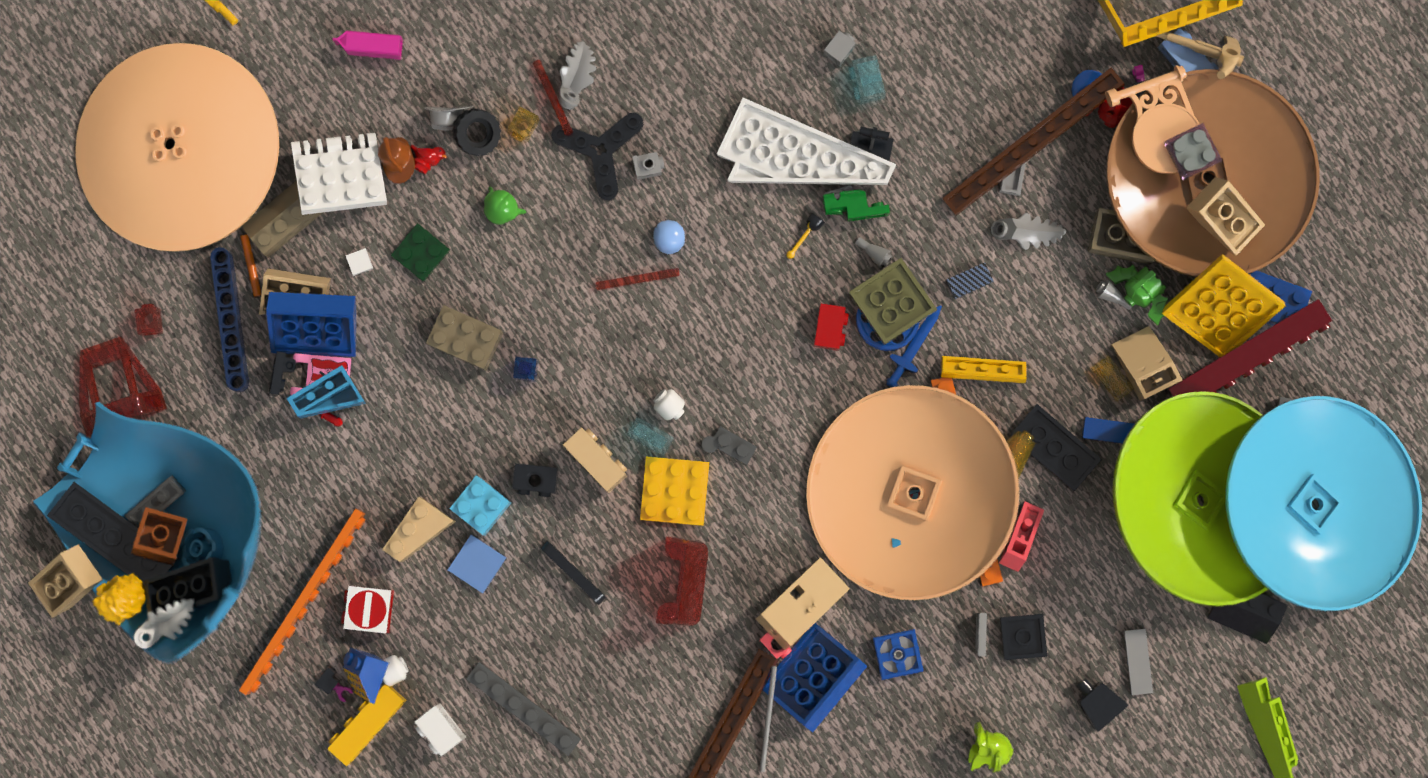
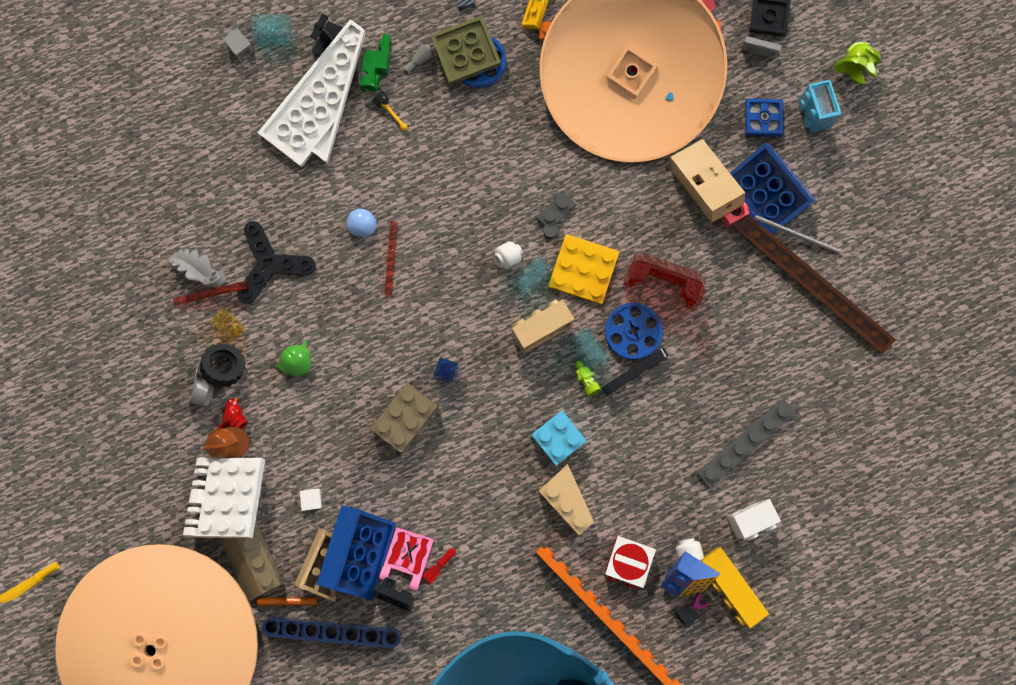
camera: 80 degrees left, 5 degrees down
dark azure wedge [287,365,366,419] -> none
dark pink piece [333,31,403,60] -> none
dark green plate [391,223,450,282] -> none
medium blue tile [448,535,506,593] -> none
black brick [512,463,559,497] -> none
light grey brick [632,152,665,180] -> none
red brick [814,303,849,351] -> none
blue sword [886,305,942,388] -> none
none -> clear light blue brick [571,326,611,371]
none -> lime piece [575,361,601,397]
none -> blue wedge [605,302,663,360]
none -> medium azure piece [798,80,842,133]

